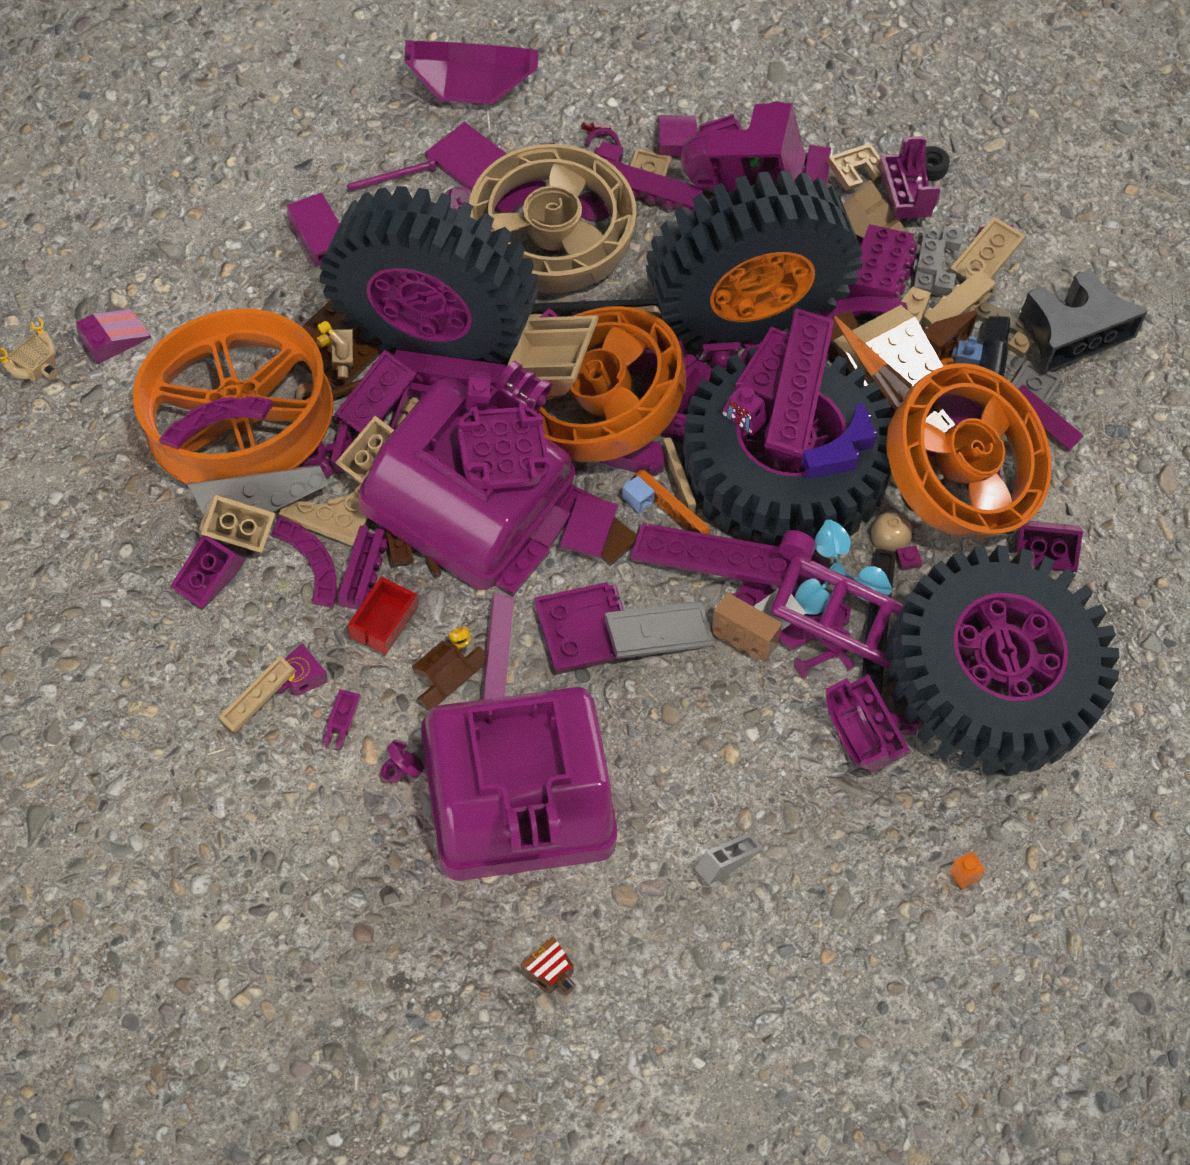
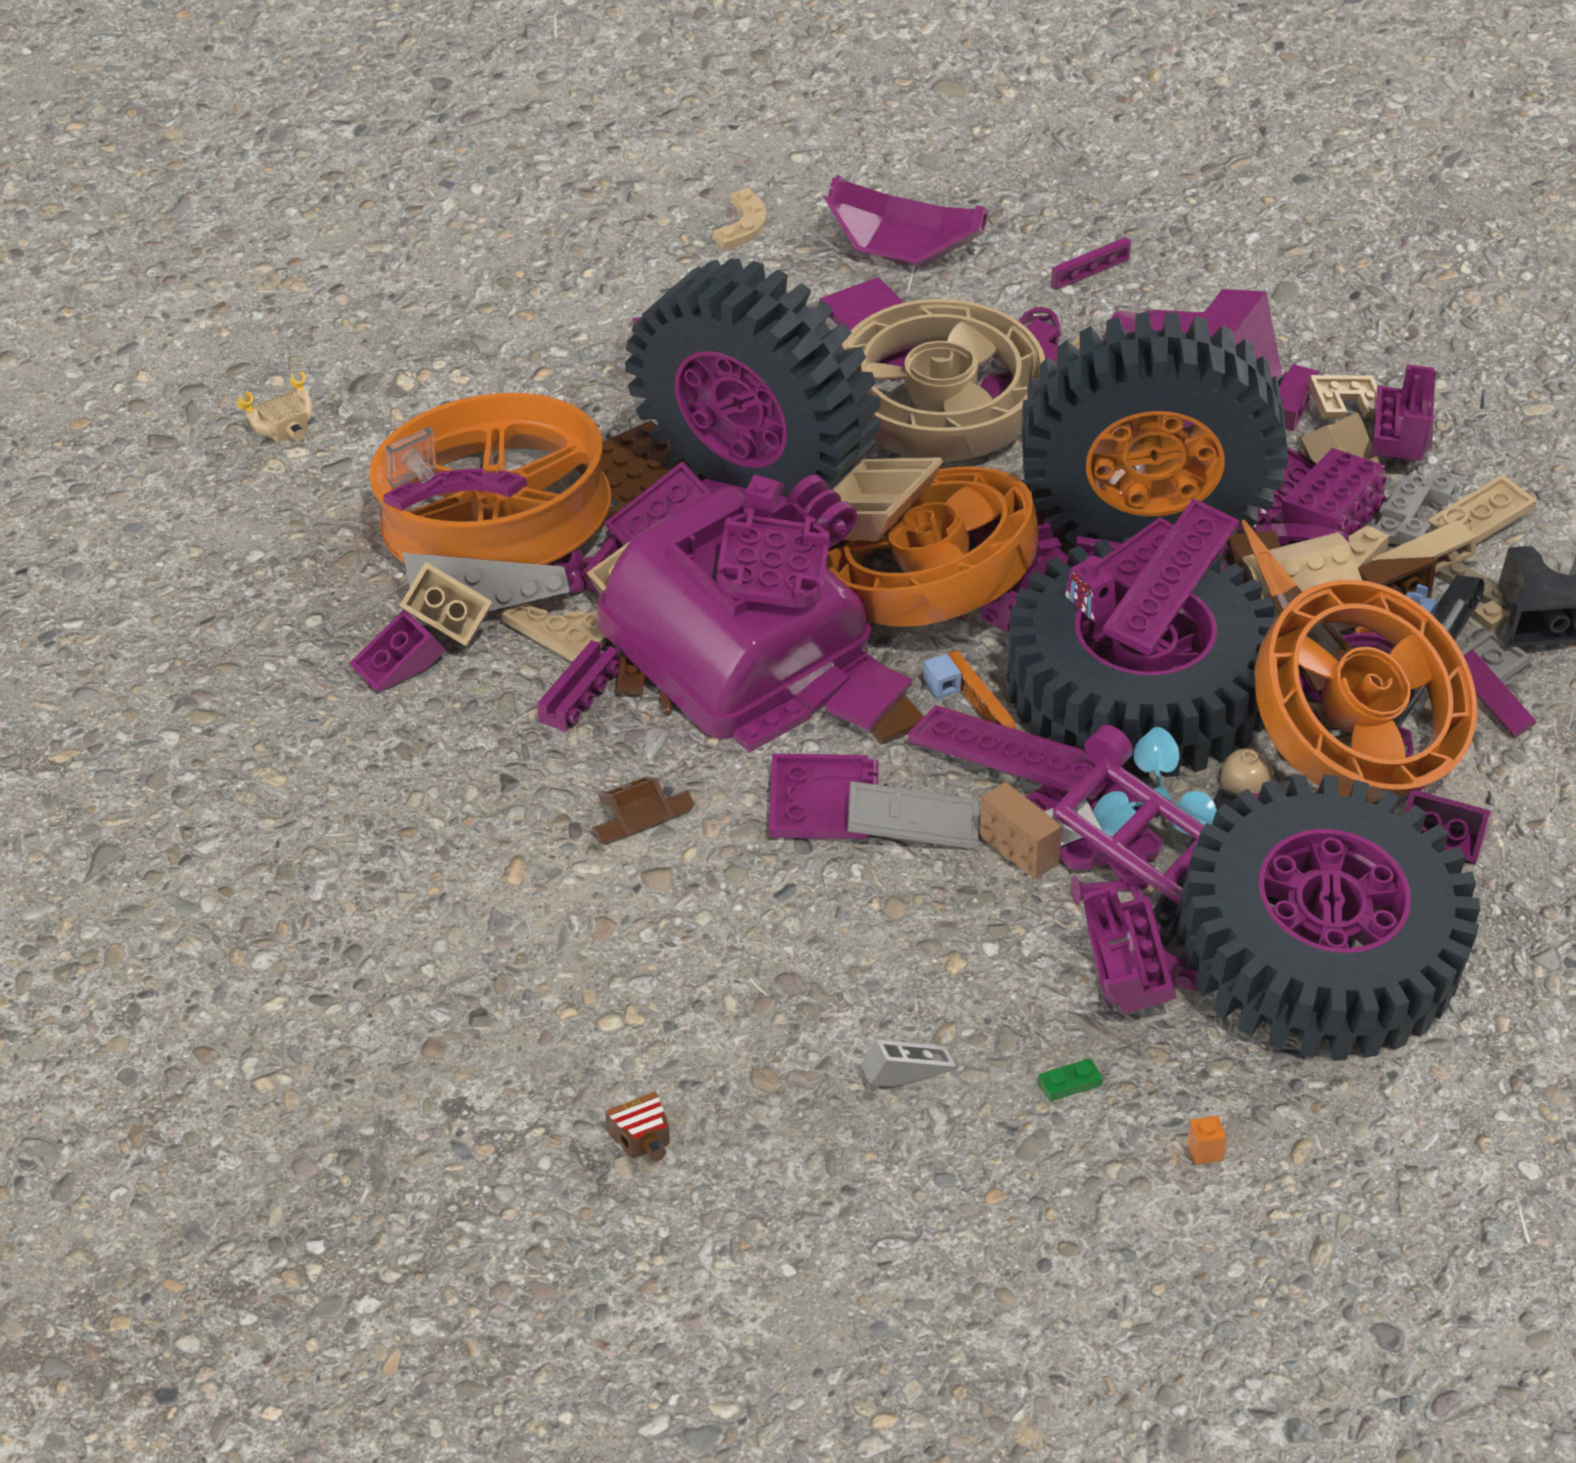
camera: 20 degrees right, 15 degrees down
magenta slope [76,309,151,364] -> none
tan tile [219,655,296,733] -> none
magenta tile [272,517,337,609] -> none
magenta torso [277,644,327,696] -> none
tan torso [316,321,353,380] -> none
magenta hinge [323,689,361,749] -> none
red piece [348,576,418,655] -> none
magenta tile [381,739,425,783] -> none
magenta piece [421,687,617,881] -> none
yellow tile [448,626,471,649] -> none
magenta tile [481,593,514,700] -> none
dark red bar [581,122,611,135] -> none
magenta slope [599,441,664,475] -> none
tan tile [662,437,696,513] -> none
dark purple arch [802,403,877,479] -> none
black tyre [926,146,950,181] -> none
none -> clear tile [385,427,436,488]
none -> tan plate [712,188,766,251]
none -> green plate [1038,1058,1103,1102]
none -> magenta tile [1051,237,1131,290]

